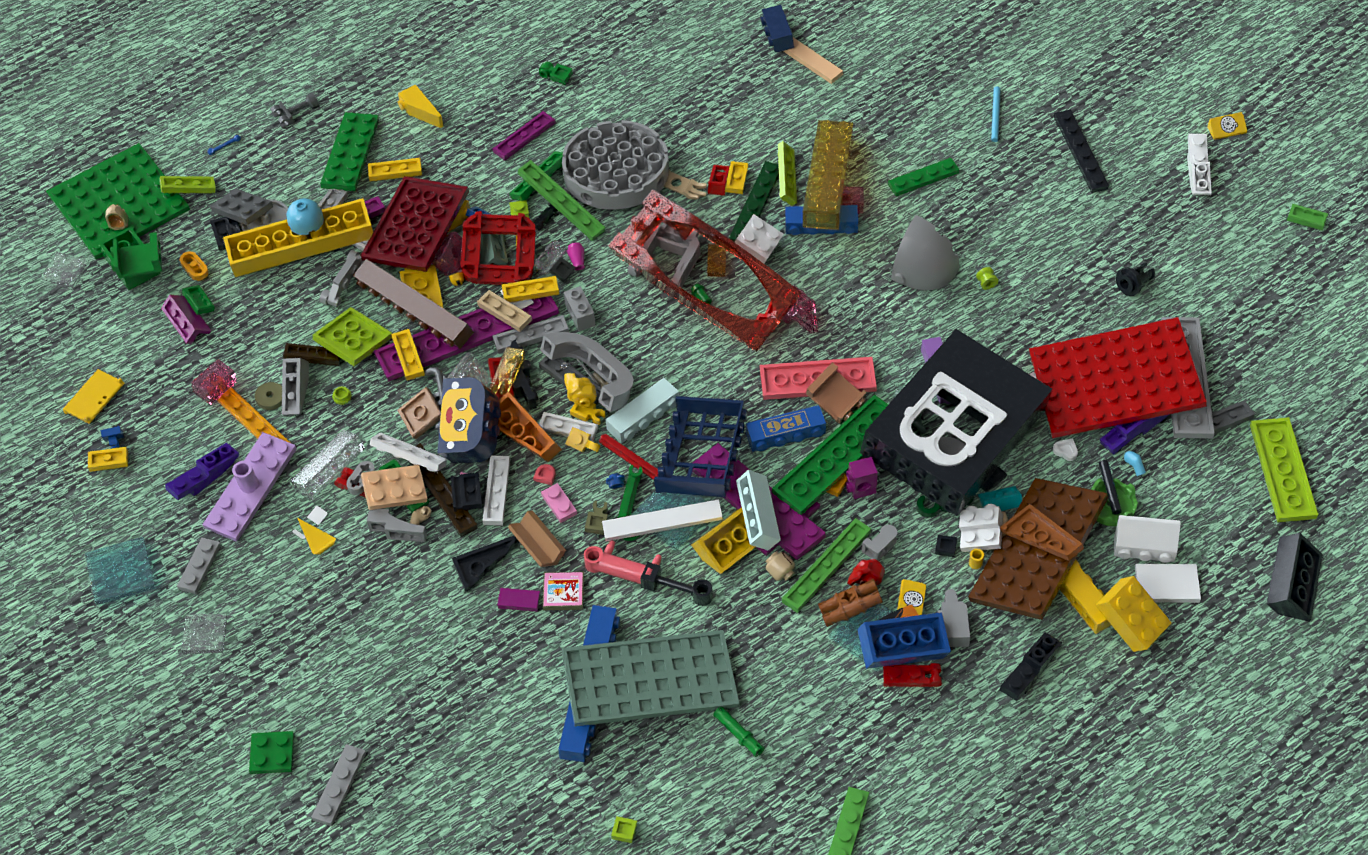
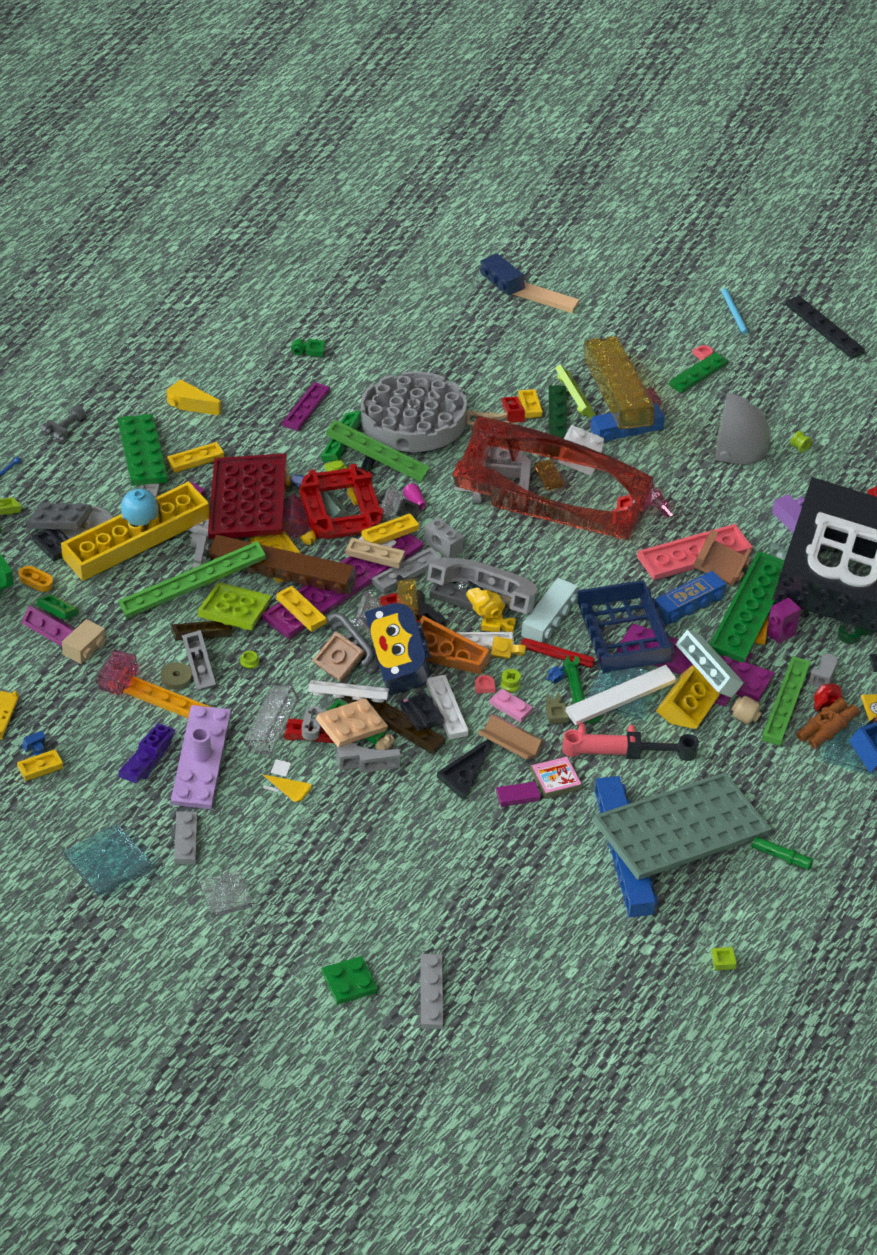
camera: 25 degrees left, 10 degrees down
none -> tan brick [62,619,106,664]
none -> bright green plate [118,541,266,619]
none -> lime wheel [501,669,521,693]
none -> coral tile [692,345,713,361]

